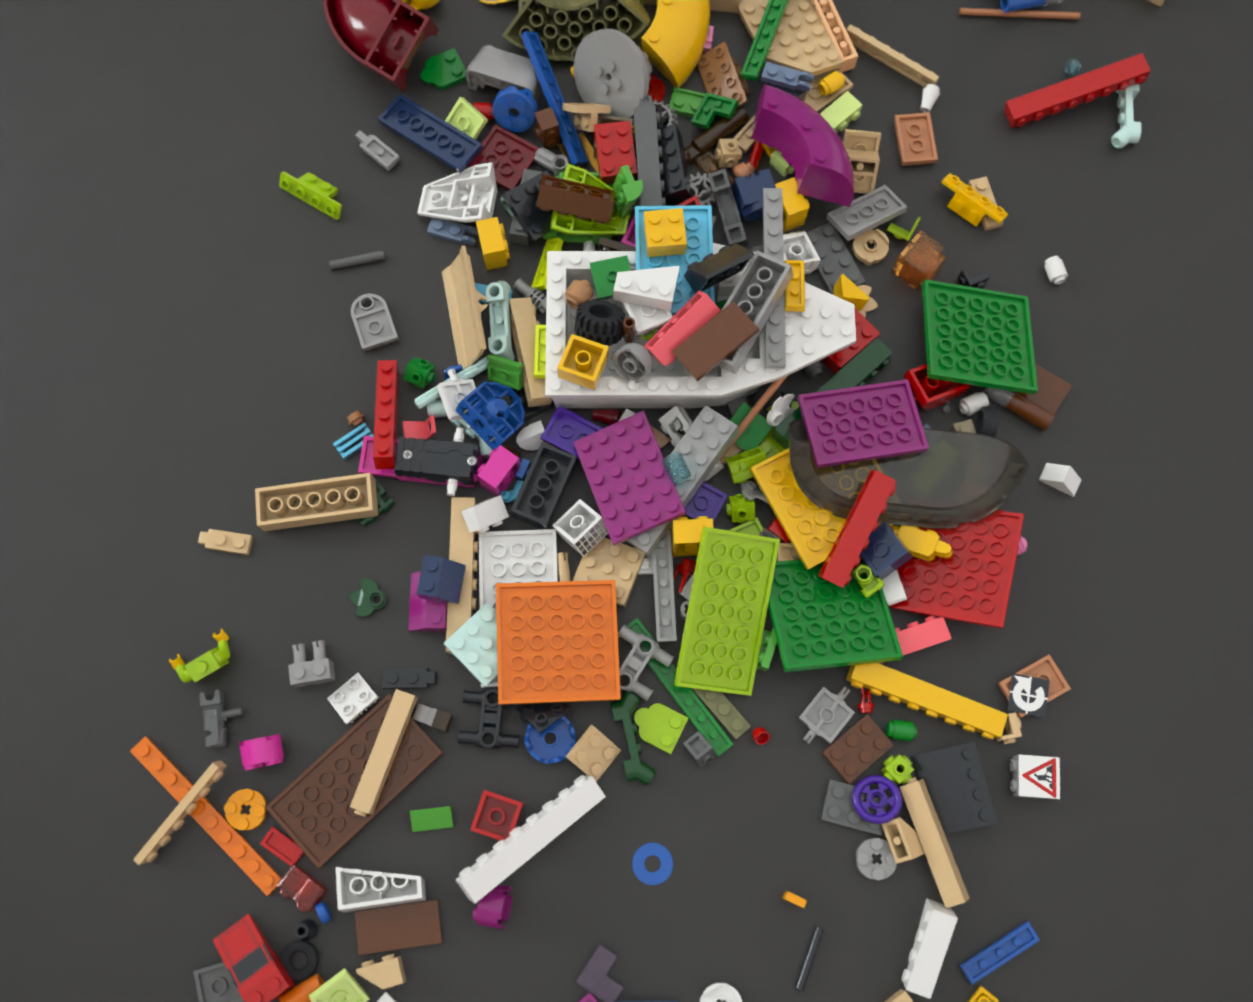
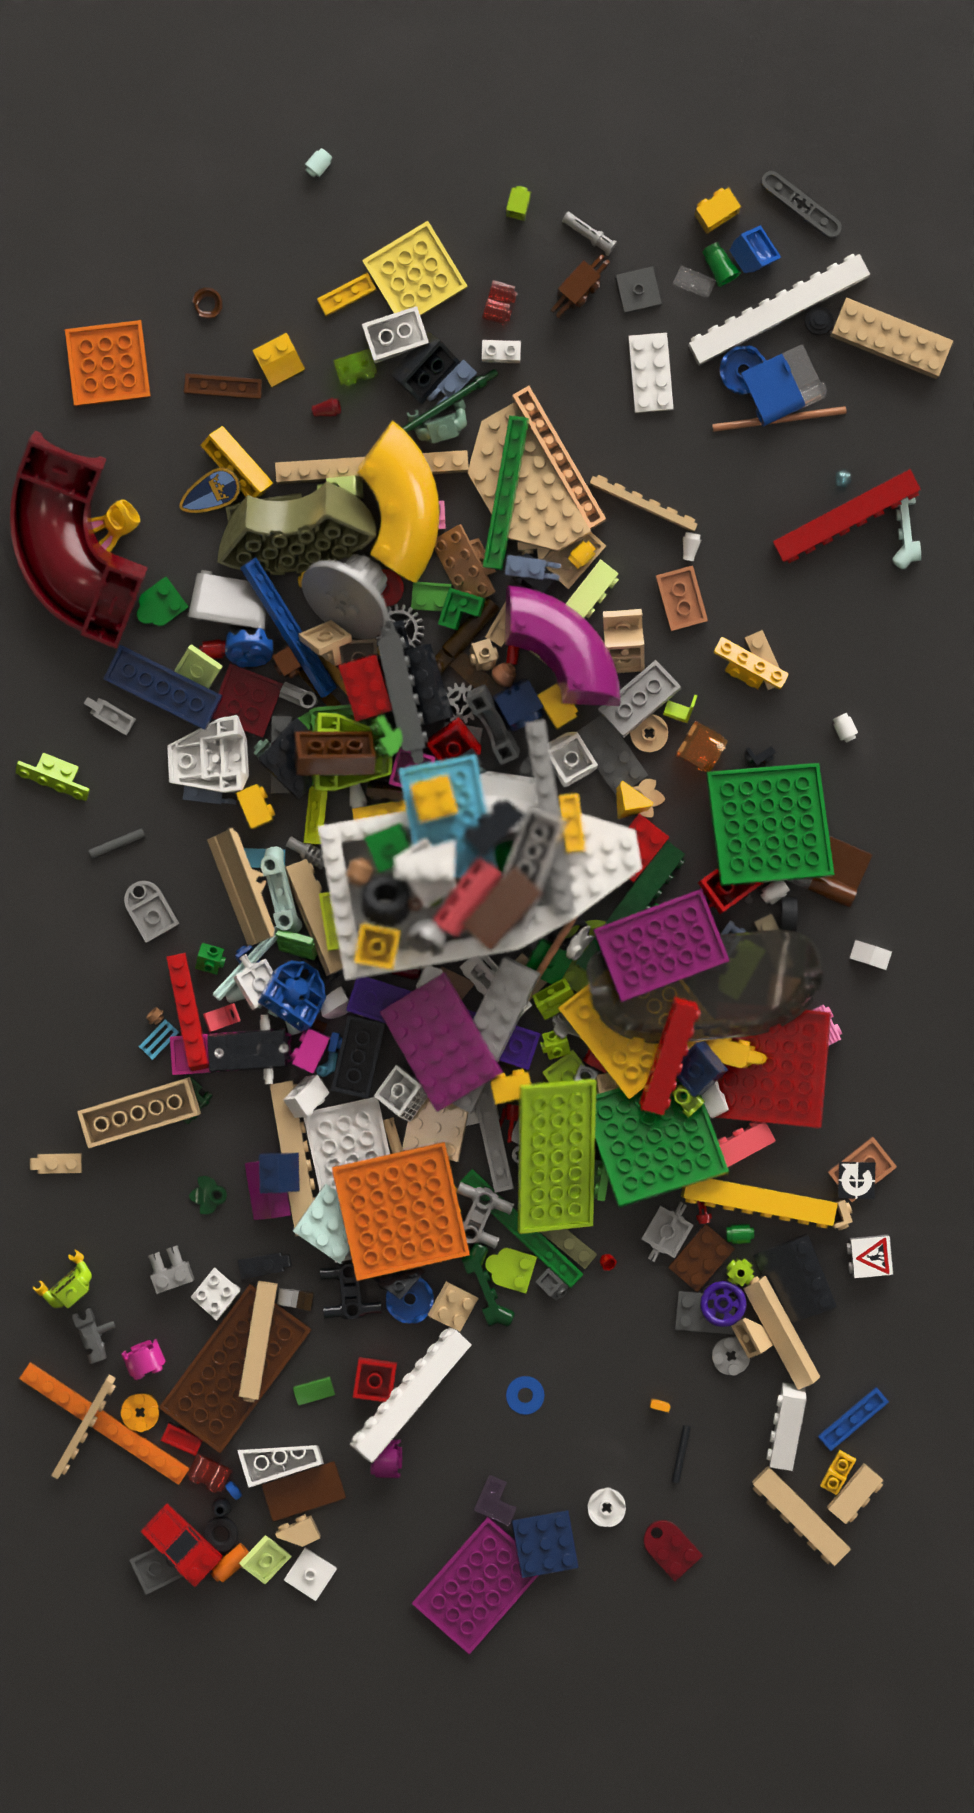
camera: 15 degrees left, 15 degrees up
clear light blue piece [662,452,691,484] -> none

